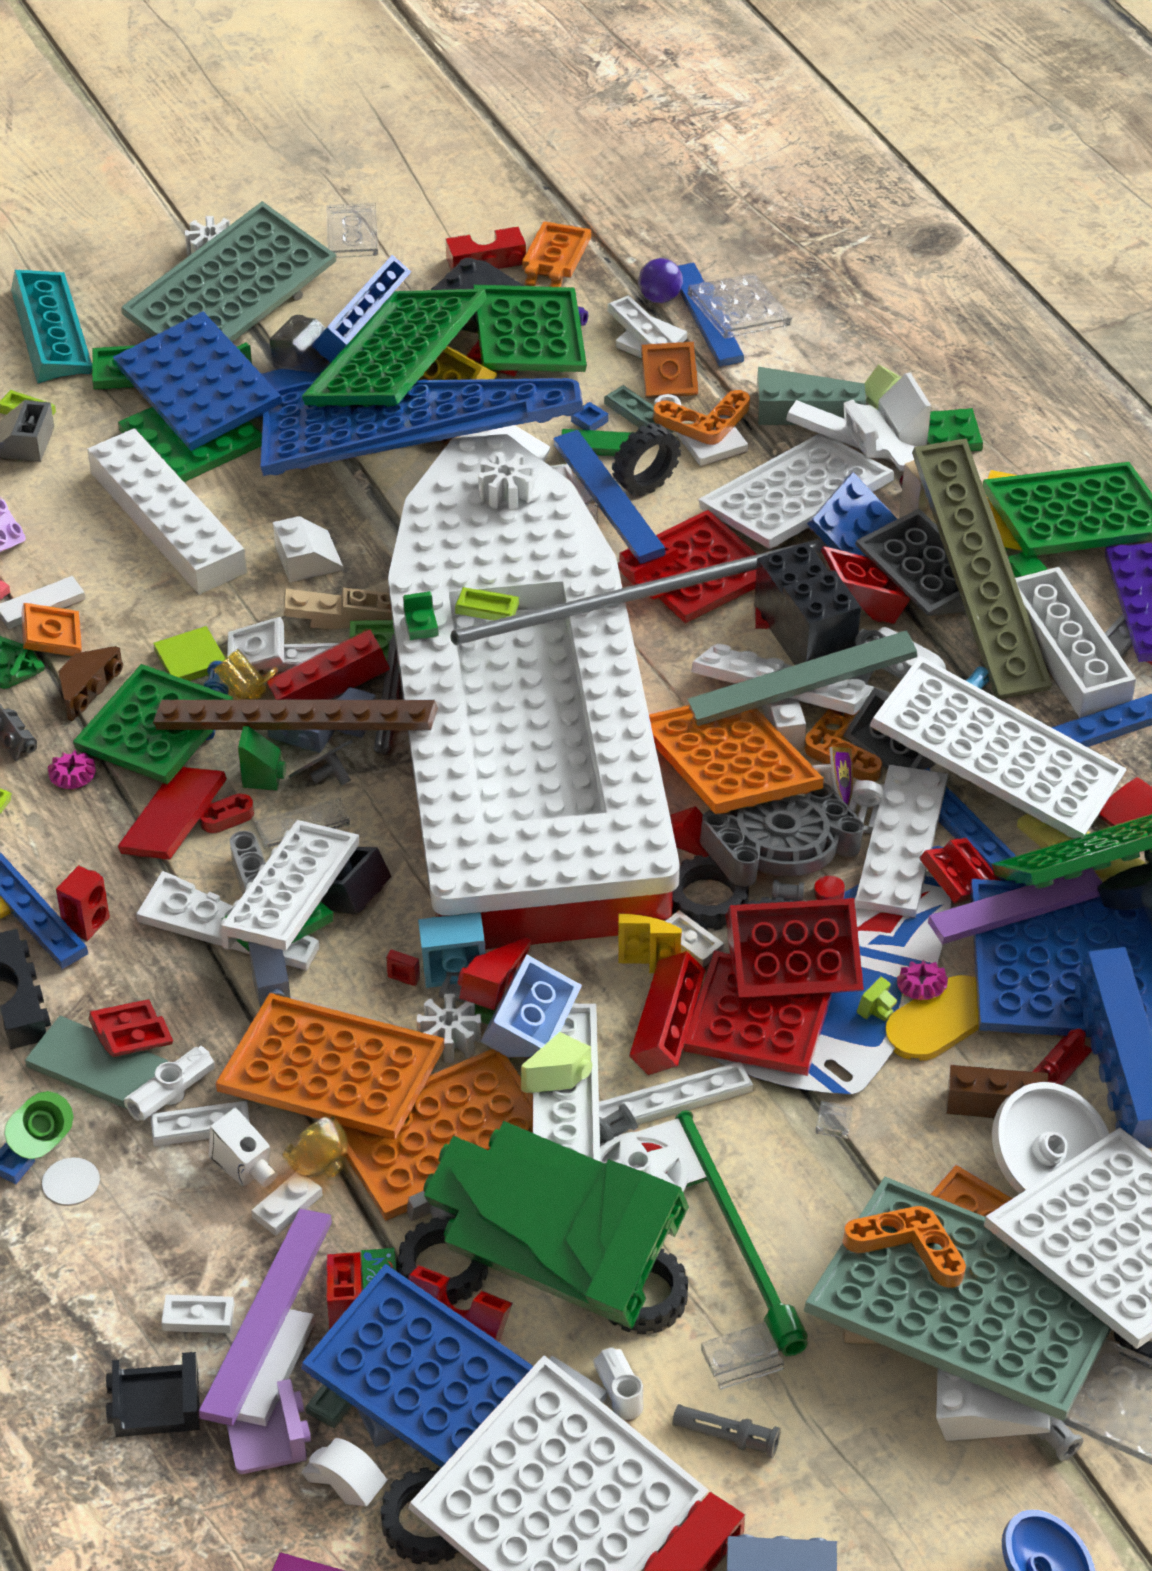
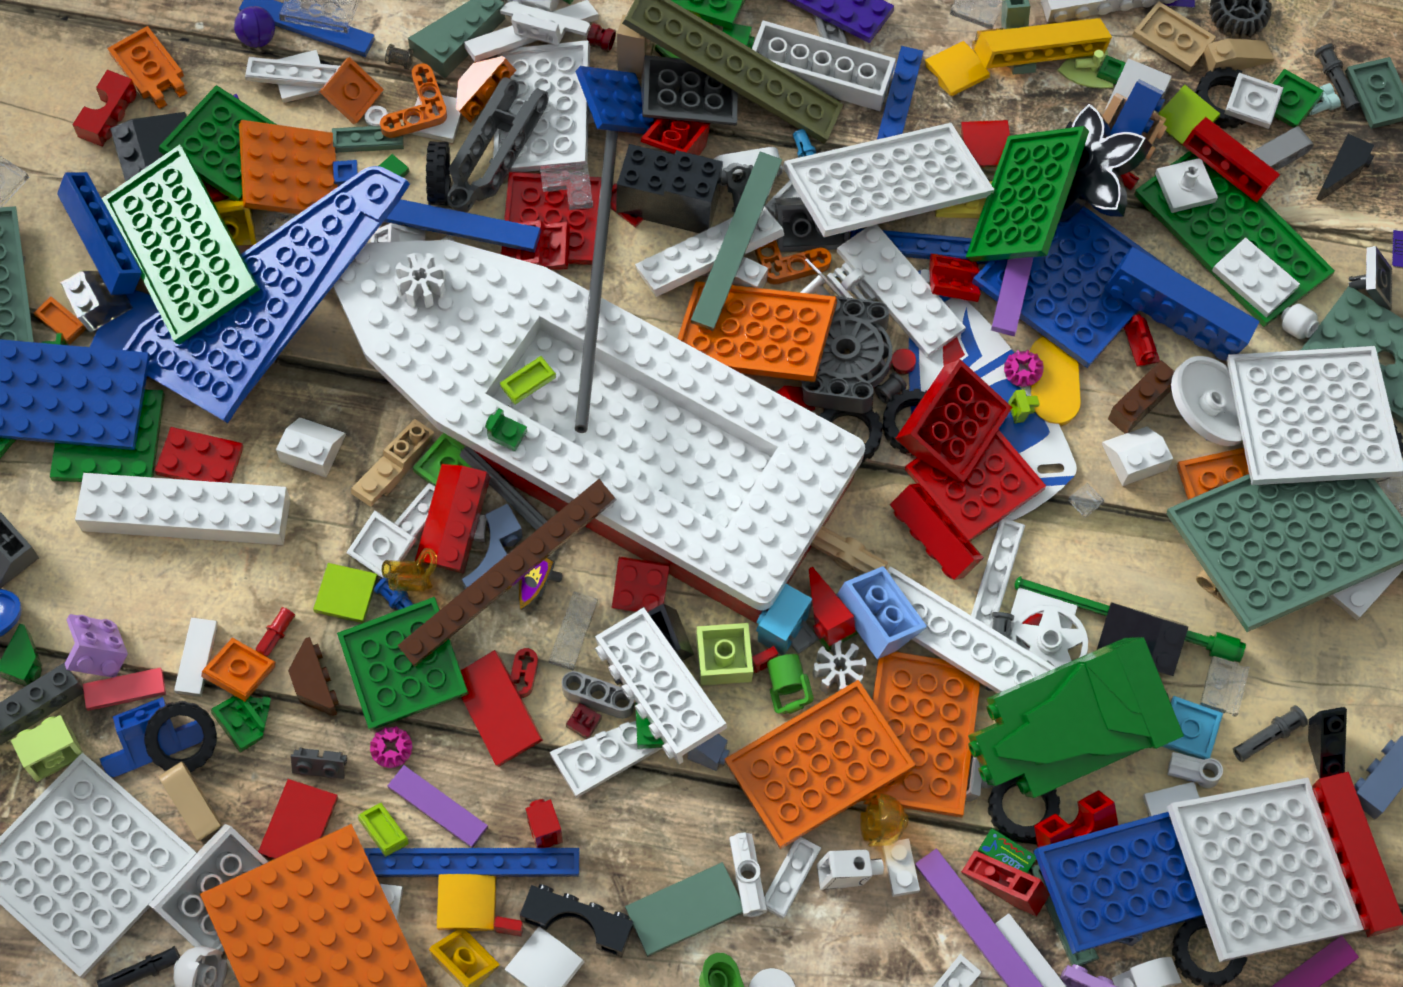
camera: 55 degrees left, 20 degrees up
red slope [88,999,173,1057] -> none
green slope [238,726,286,791] -> none
yellowish green slope [521,1032,593,1093] -> none
yellow slope [618,914,682,973] -> none
white plate [666,910,724,968] -> none
orange beam [842,1206,966,1288] -> none
none -> orange tile [34,297,87,345]
none -> red plate [155,427,244,483]
none -> orange plate [239,120,338,214]
none -> red axle [256,607,296,657]
none -> clear smoke bush [385,44,414,70]
none -> medium lavender tile [387,765,488,848]
none -> dark grey piece [447,77,549,213]
none -> slope [456,56,516,123]
none -> clear plate [540,162,593,210]
none -> dark red tile [566,703,602,739]
none -> red plate [612,556,670,612]
none -> yellowish green brick [696,623,753,686]
none -> bright green piece [767,654,814,715]
none -> tan piece [811,526,888,575]
none -> black slope [1096,602,1188,676]
none -> white slope [1102,426,1173,486]
none -> medium azure tile [1162,696,1223,760]
none -> black slope [1308,707,1347,779]

